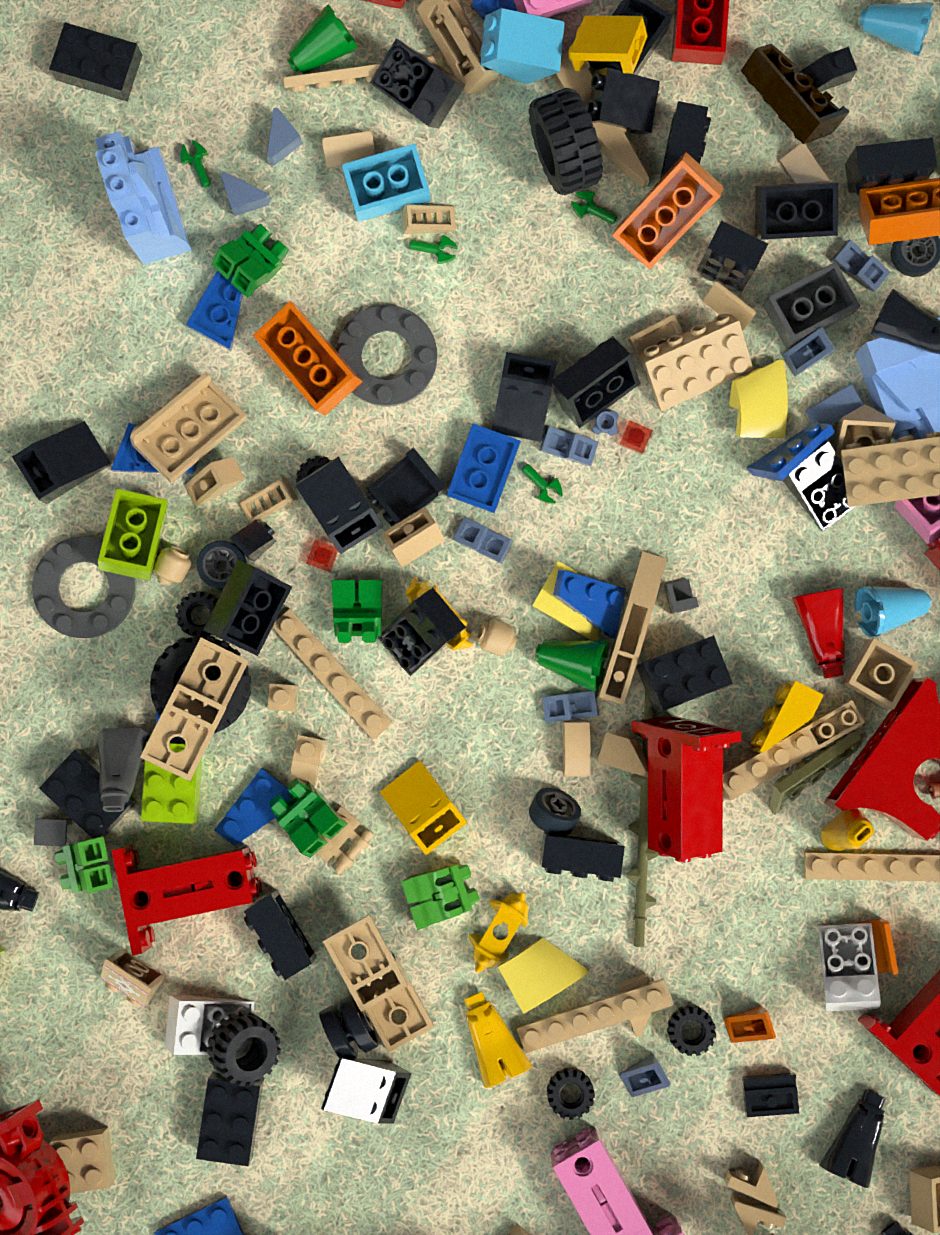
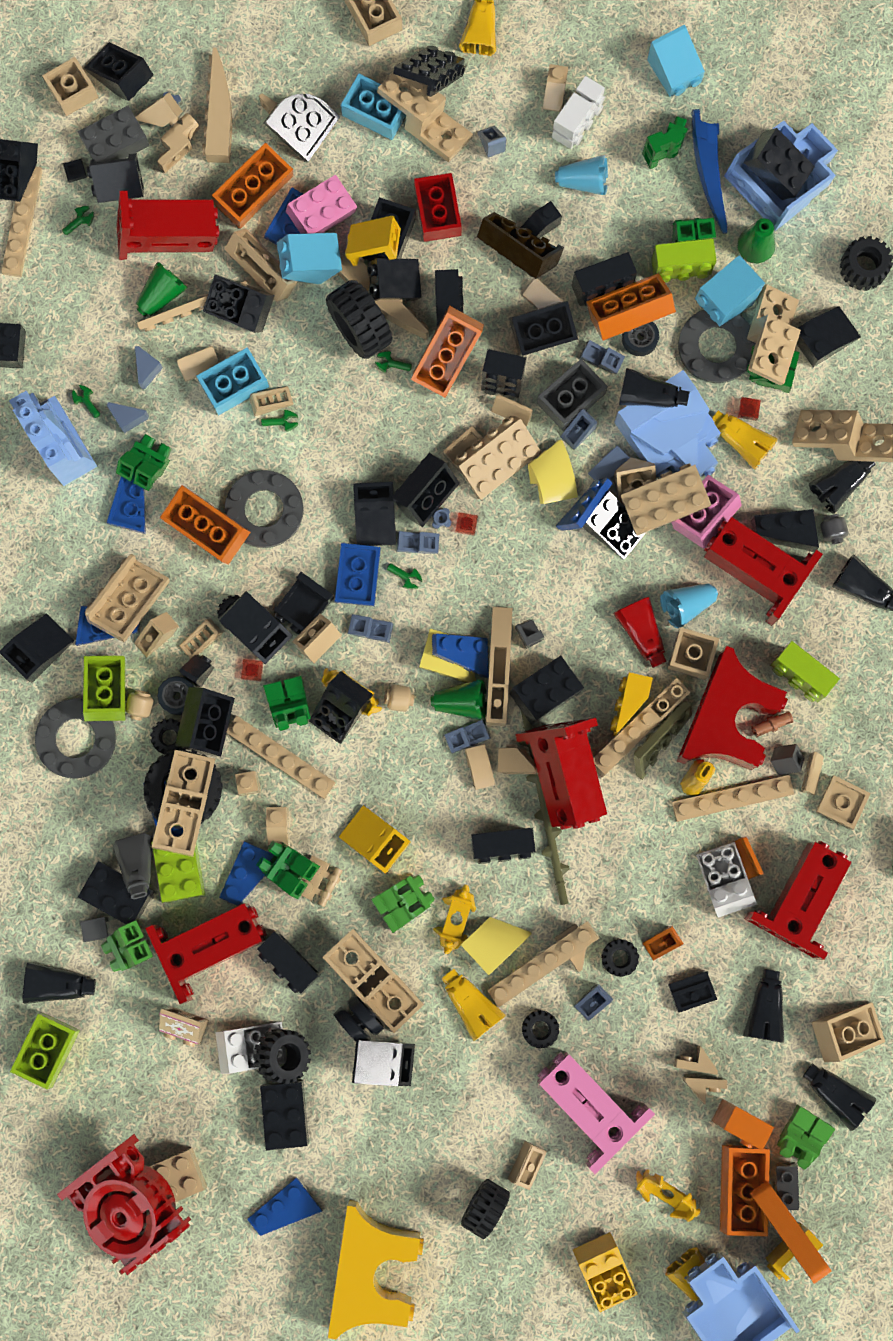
camera: 15 degrees left, 5 degrees down
black wheel [529,788,581,836] -> none

